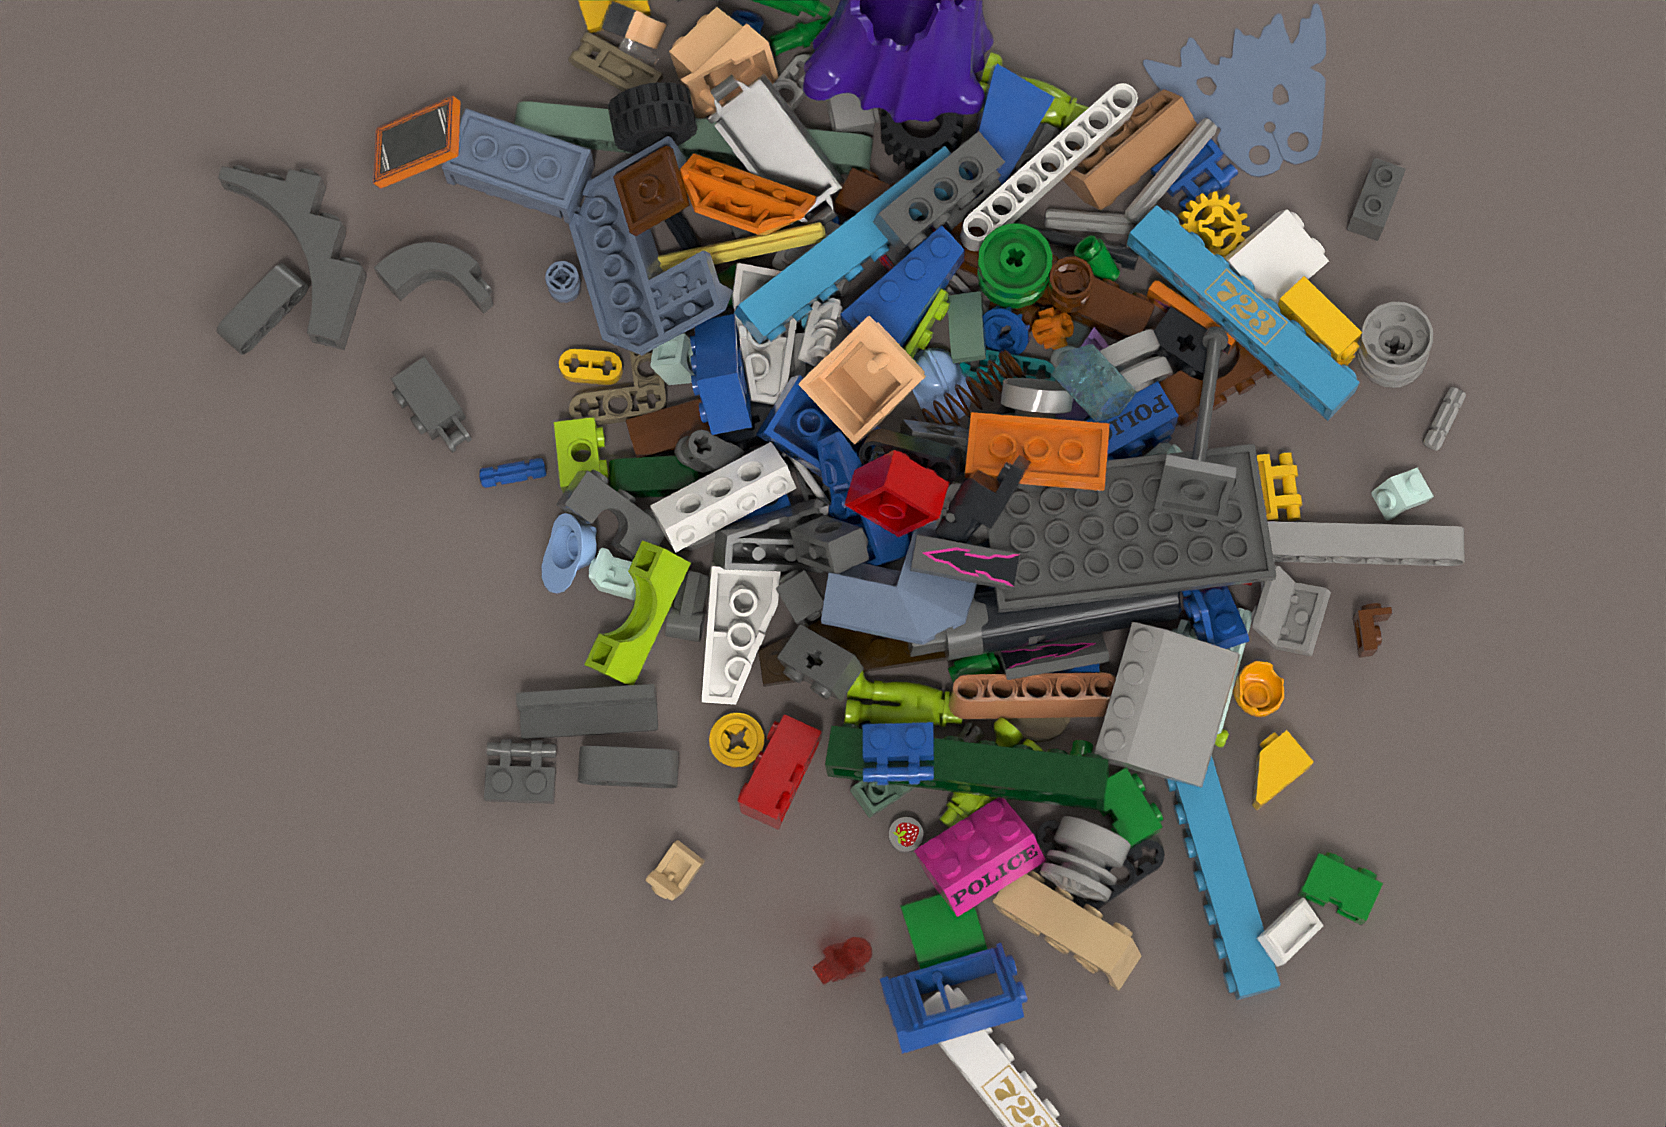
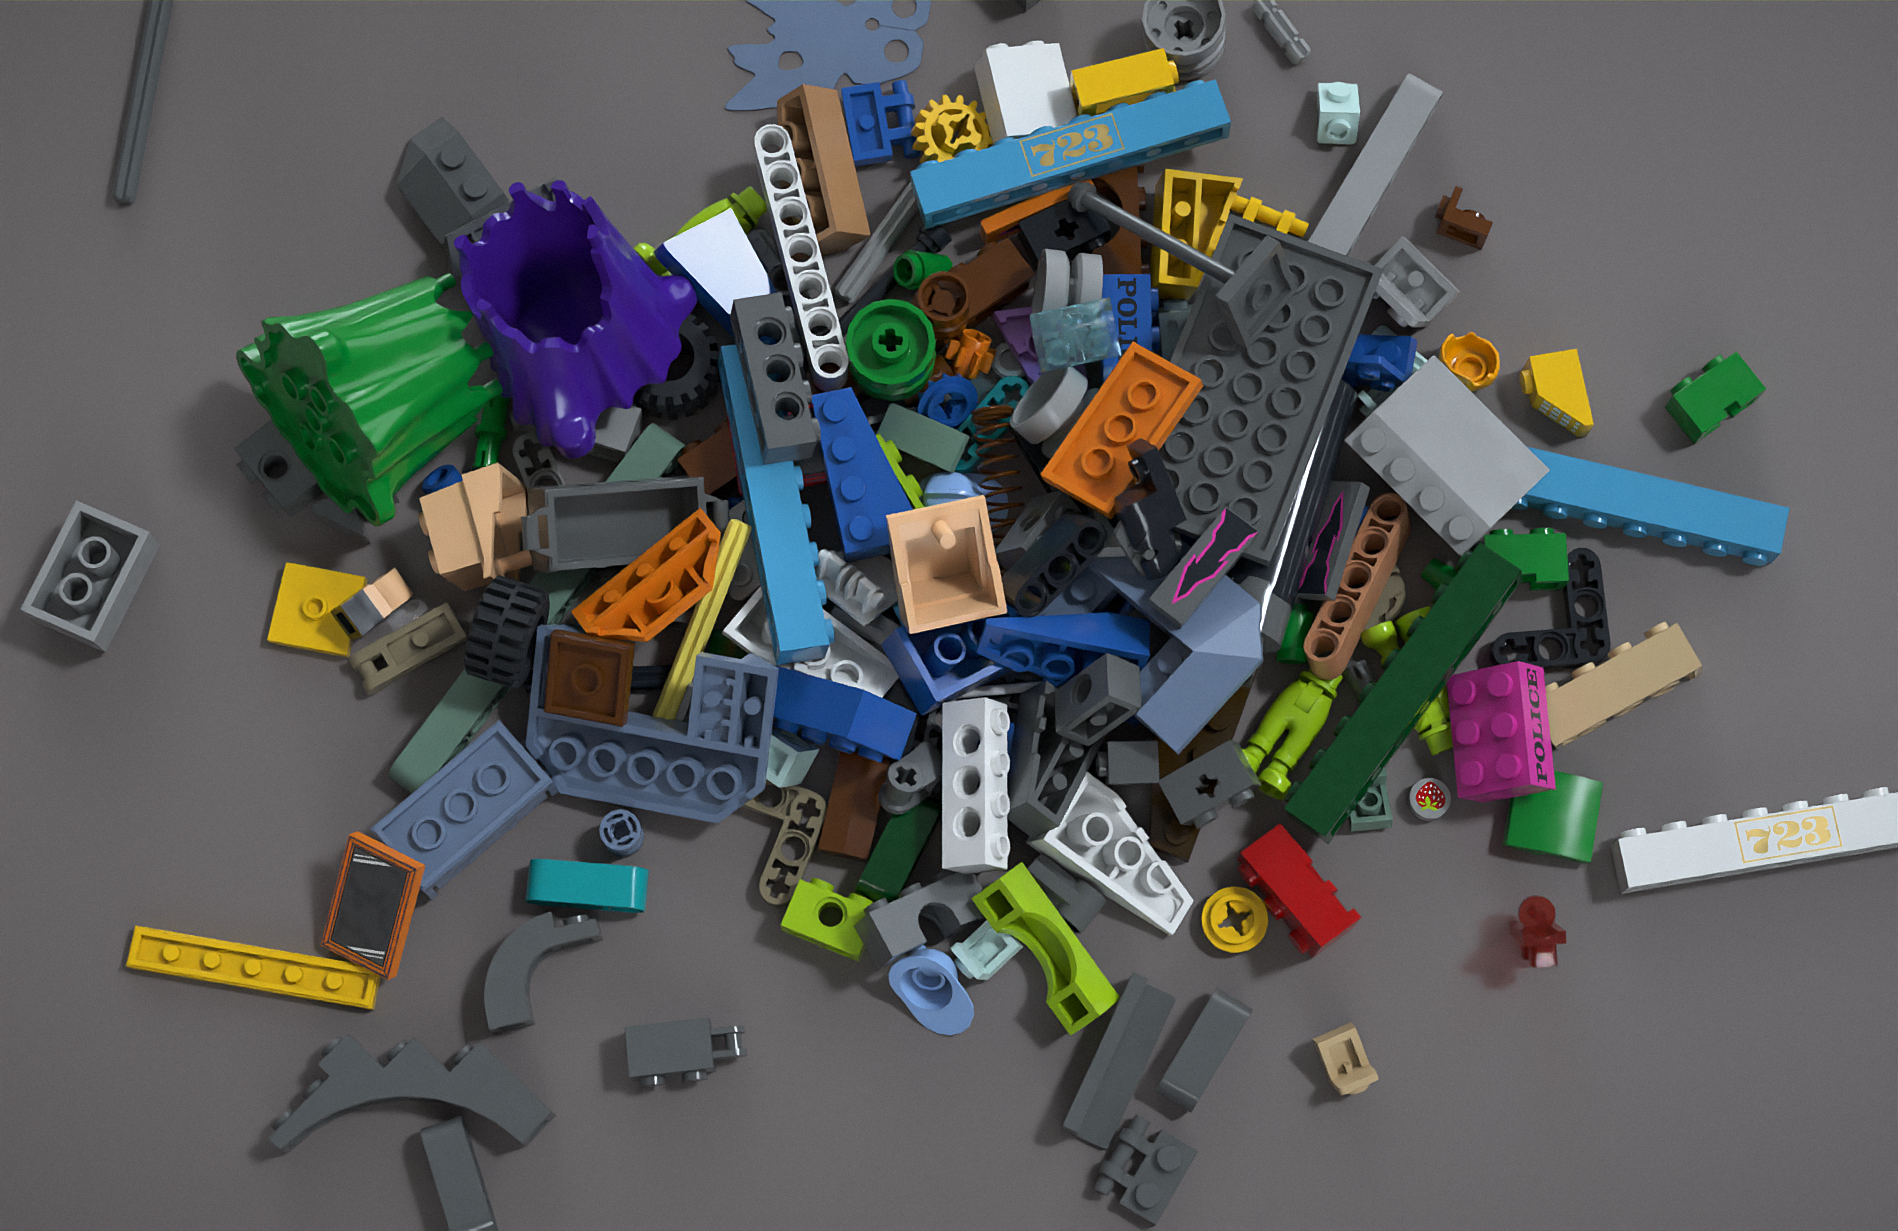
camera: 65 degrees left, 0 degrees up
blue axle [479,458,546,488] -> none
yellow beam [559,349,623,385] -> none
red brick [844,450,949,537] -> none
blue plate [863,722,934,785] -> none
blue door [880,943,1027,1054] -> none
light grey wheel [1040,816,1131,902] -> none
light grey axle [1124,118,1217,225] -> none
white tile [1257,897,1324,967] -> none
none -> yellow tile [126,925,381,1010]
none -> teal beam [525,859,649,913]
none -> yellow wedge [1150,169,1243,302]

